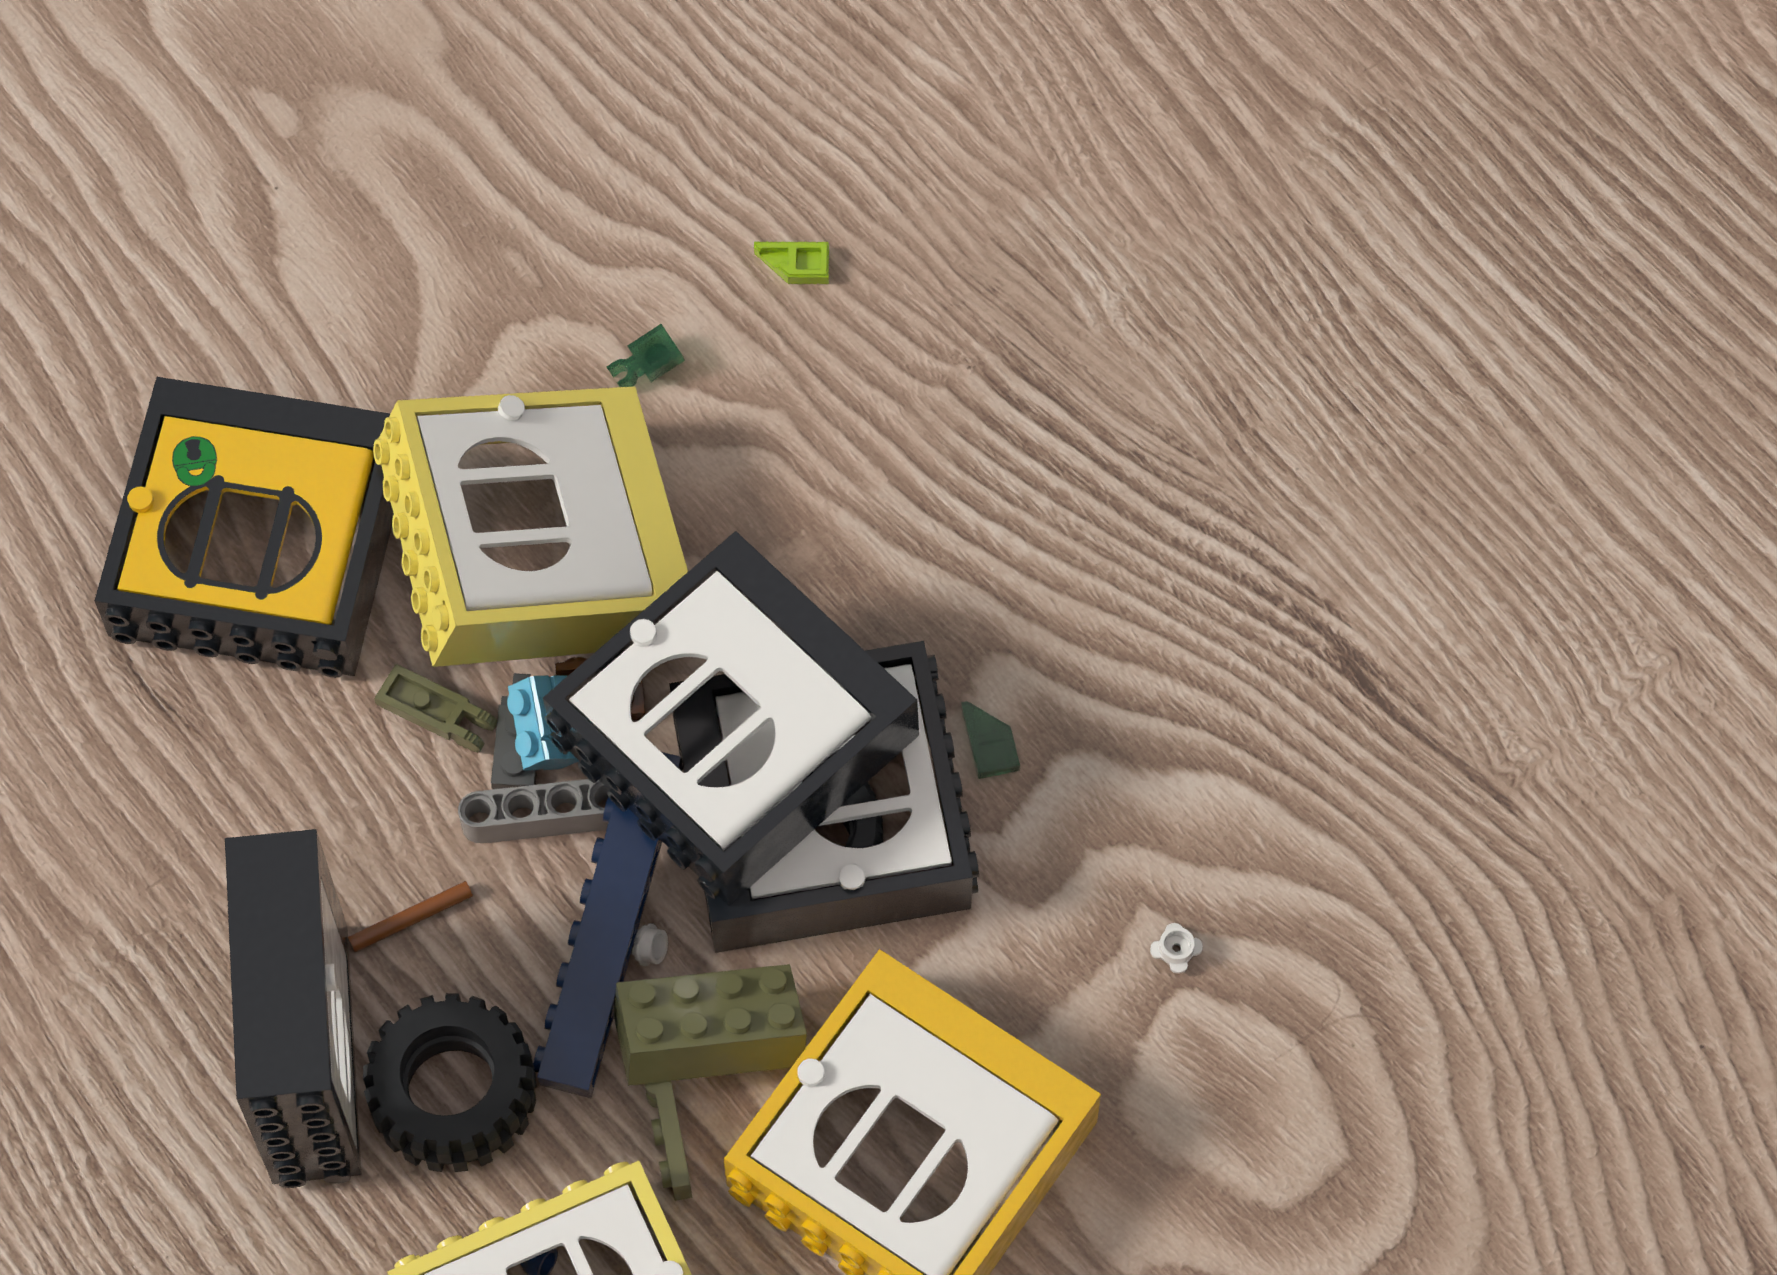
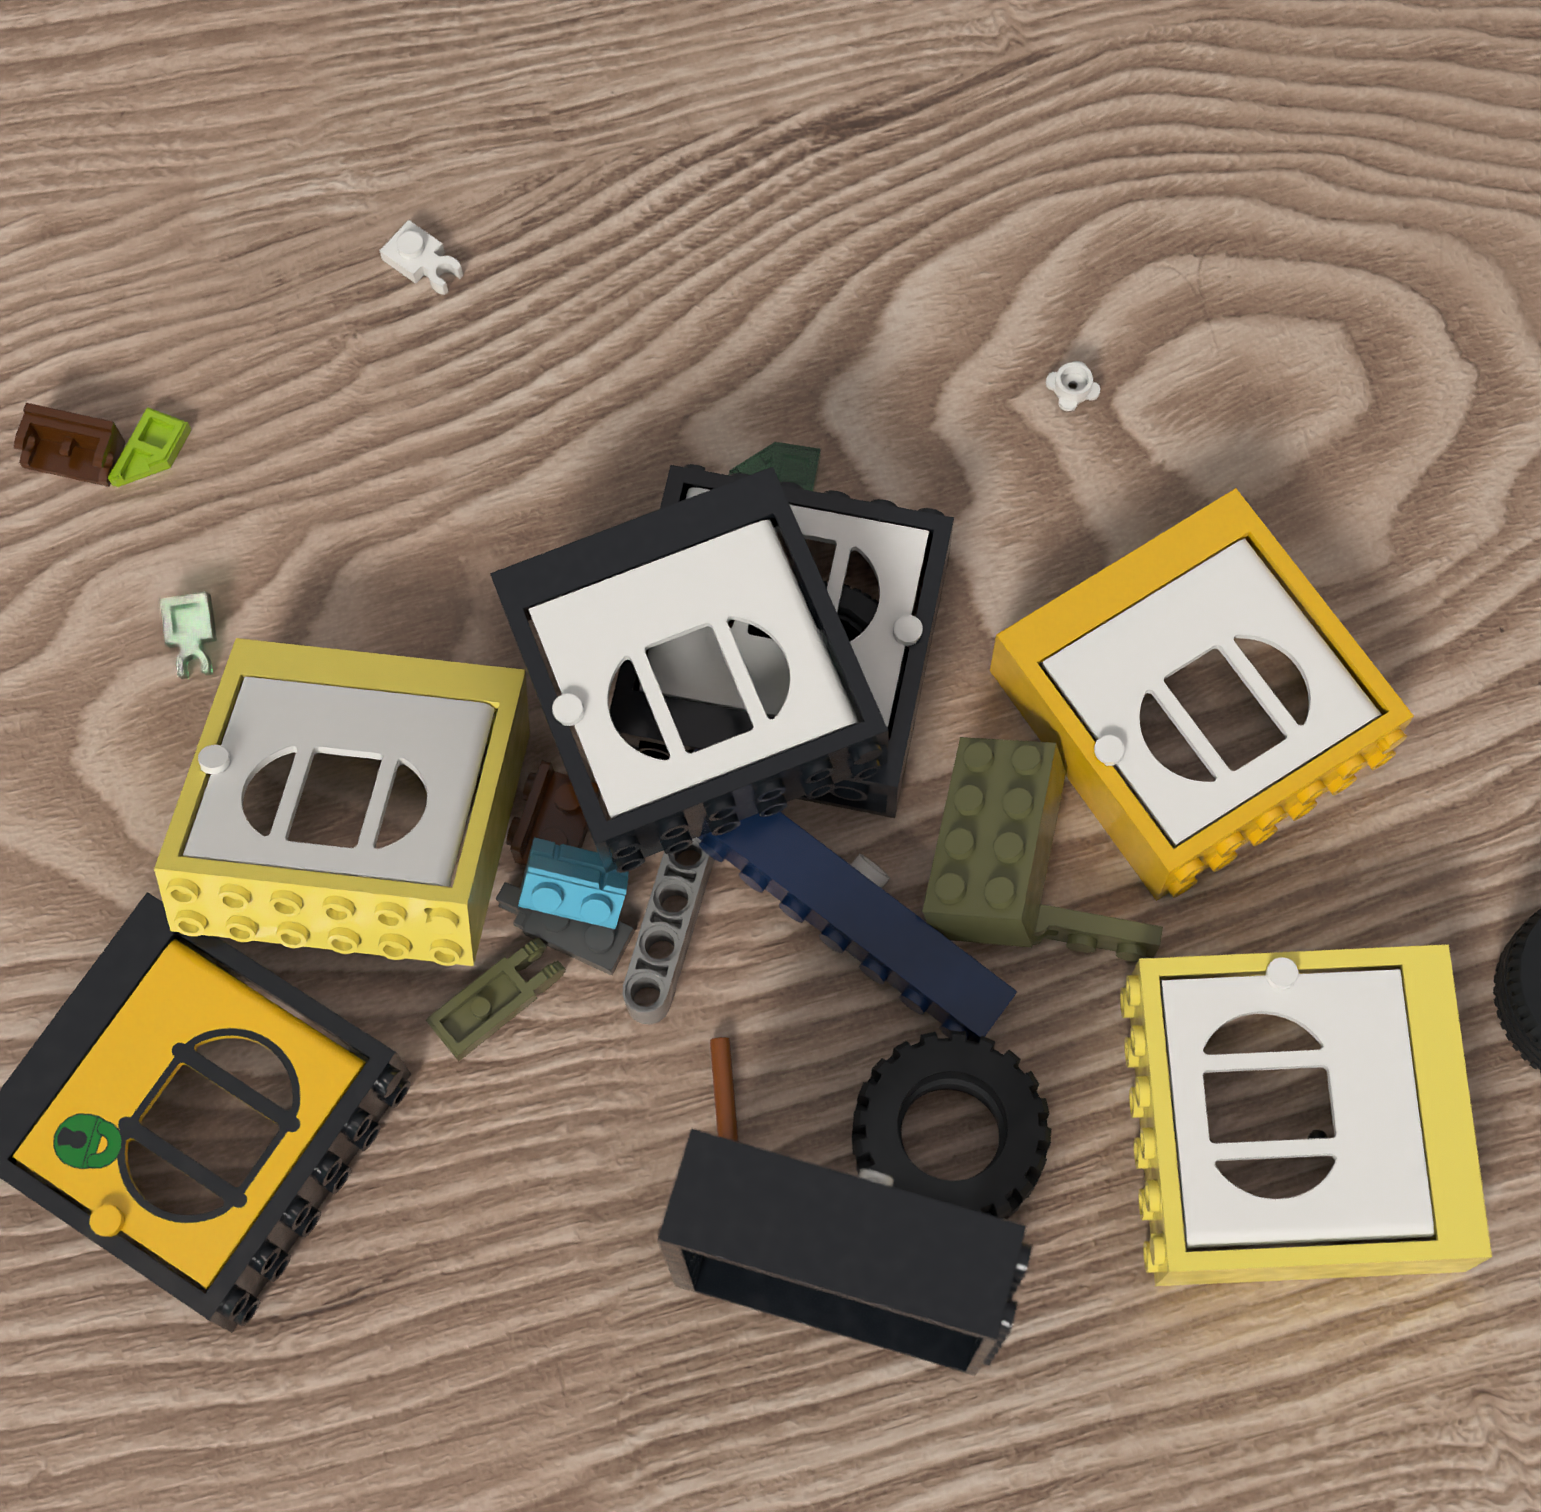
camera: 65 degrees left, 5 degrees up
none -> reddish brown hinge [14,403,126,487]
none -> white plate [379,220,463,295]

